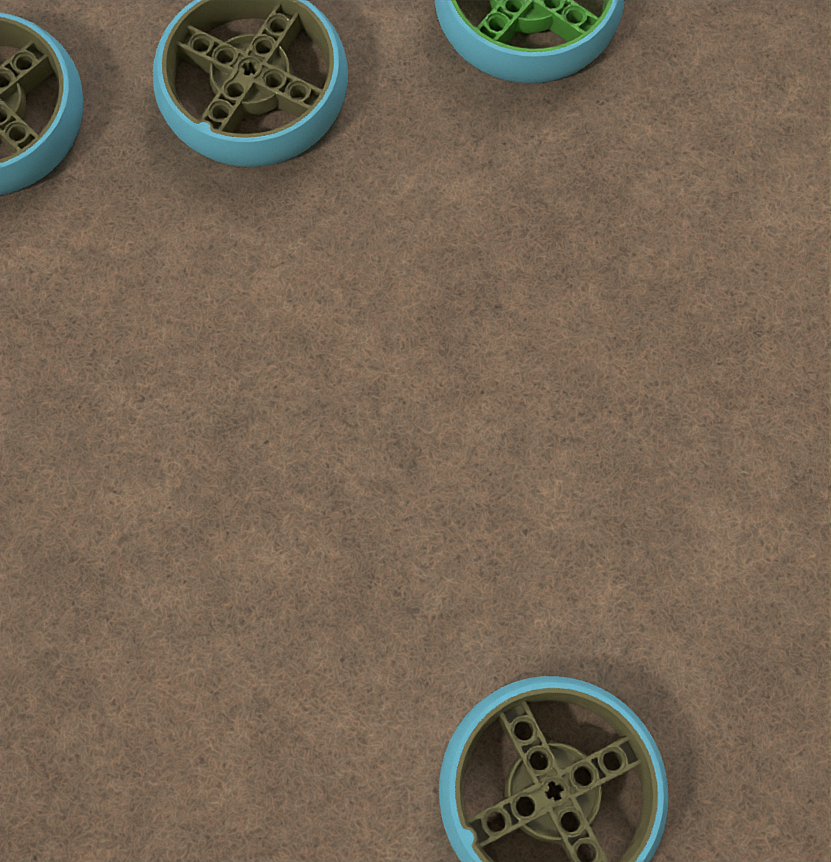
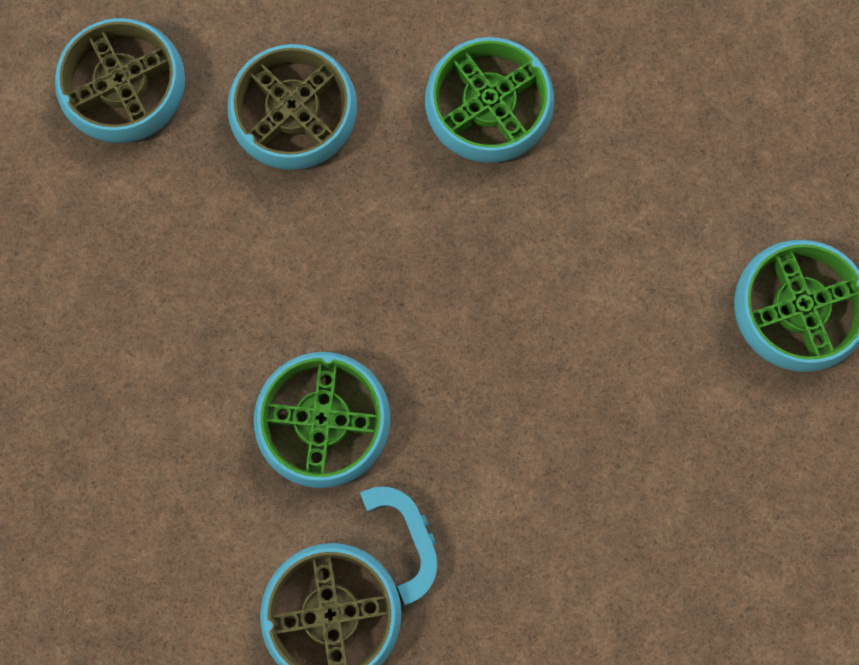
camera: 20 degrees right, 5 degrees up
none -> bright green wheel [254,352,391,488]
none -> medium azure arch [360,487,437,605]

